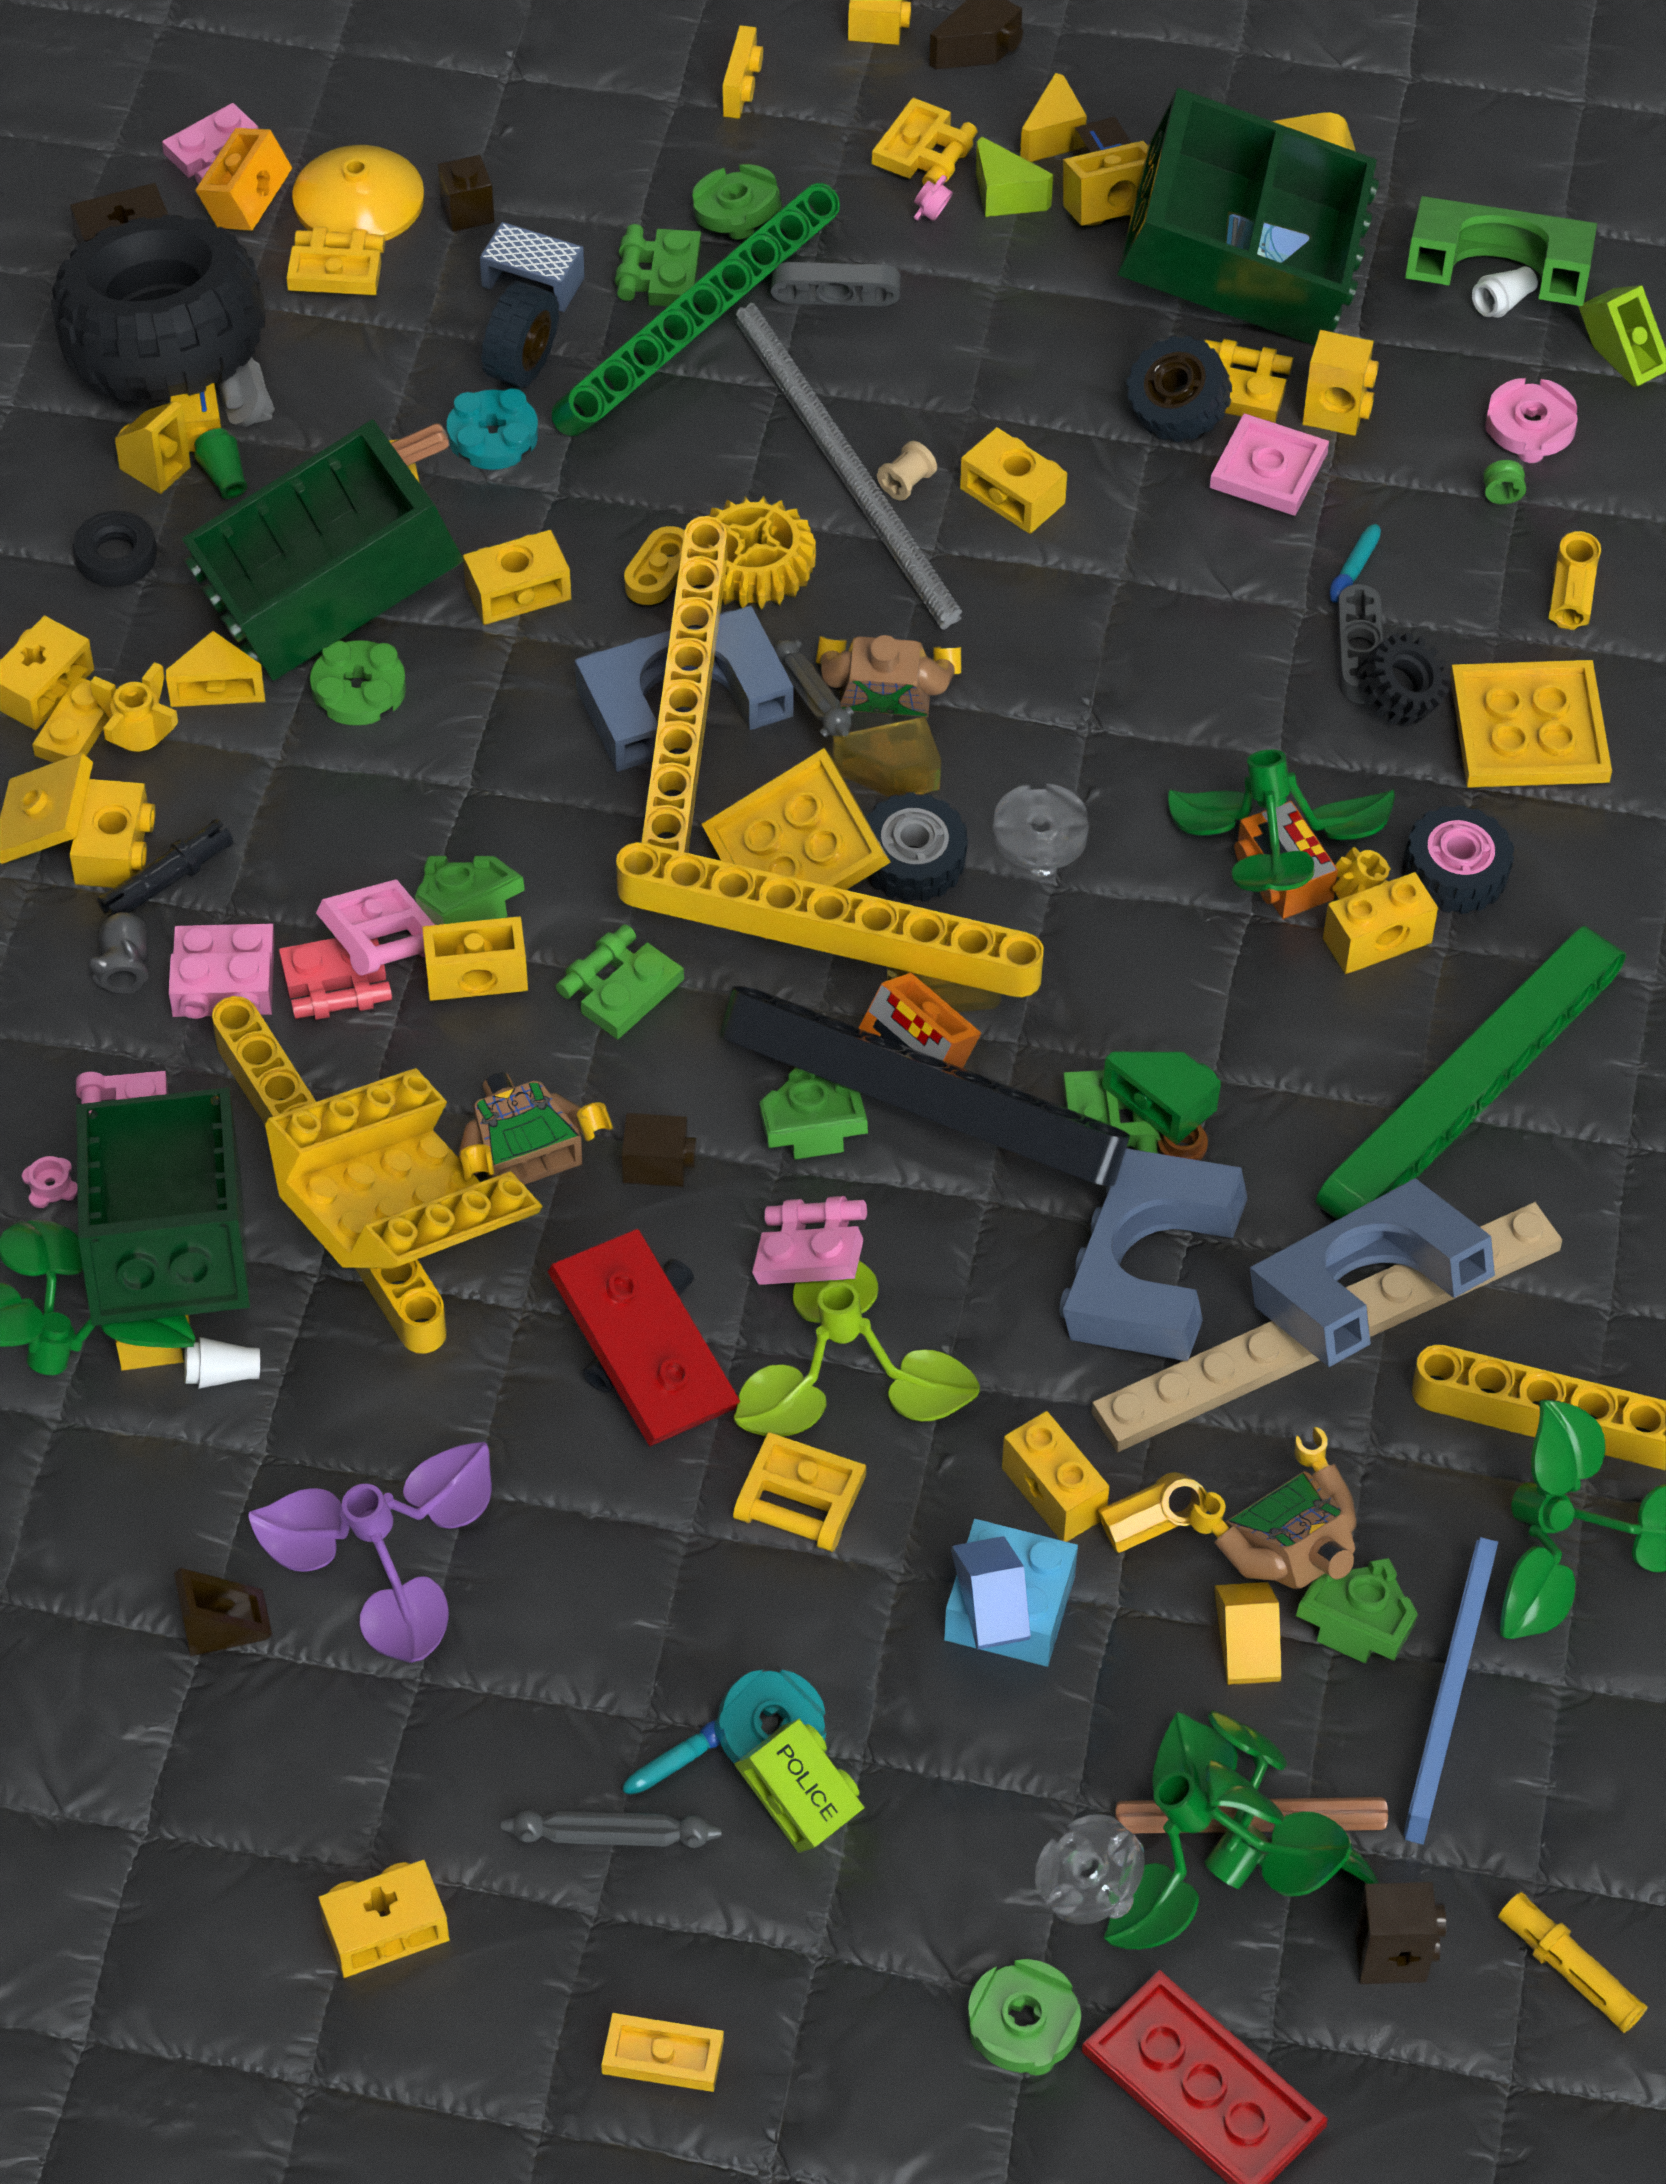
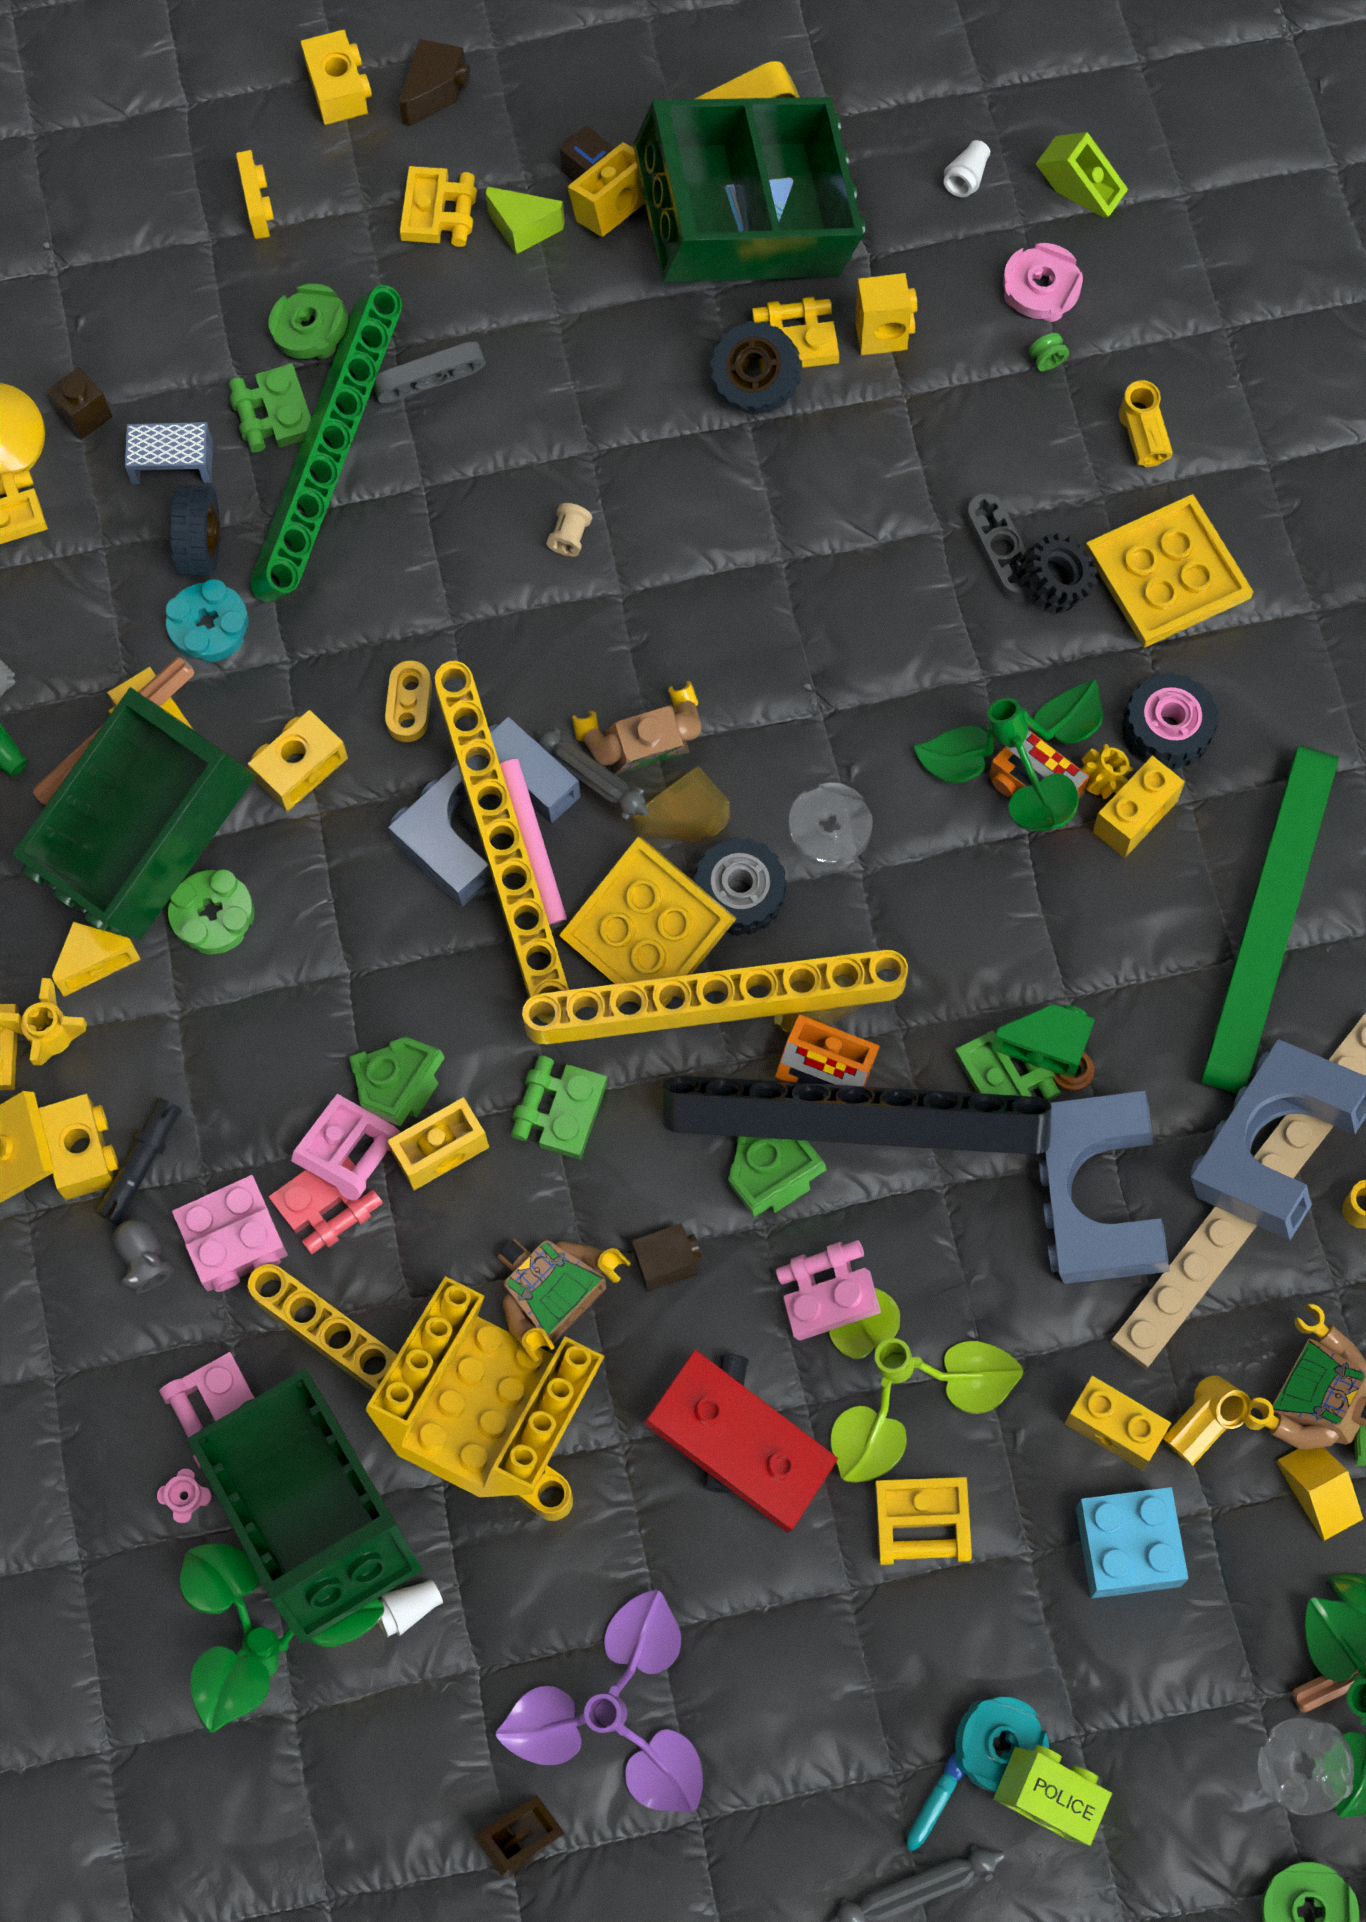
camera: 20 degrees left, 15 degrees up
yellow gear [699,496,816,610] -> none
light grey axle [735,302,962,630] -> none
bright pink plate [914,175,953,221] -> none
slope [951,1536,1031,1650] -> none
yellow brick [960,427,1067,534] -> none
yellow slope [1020,73,1087,162] -> none
bright pink plate [1210,413,1329,516] -> none
teal piece [1329,524,1381,603] -> none
bright green arch [1405,196,1597,306] -> none
none -> bright pink piece [500,758,567,925]

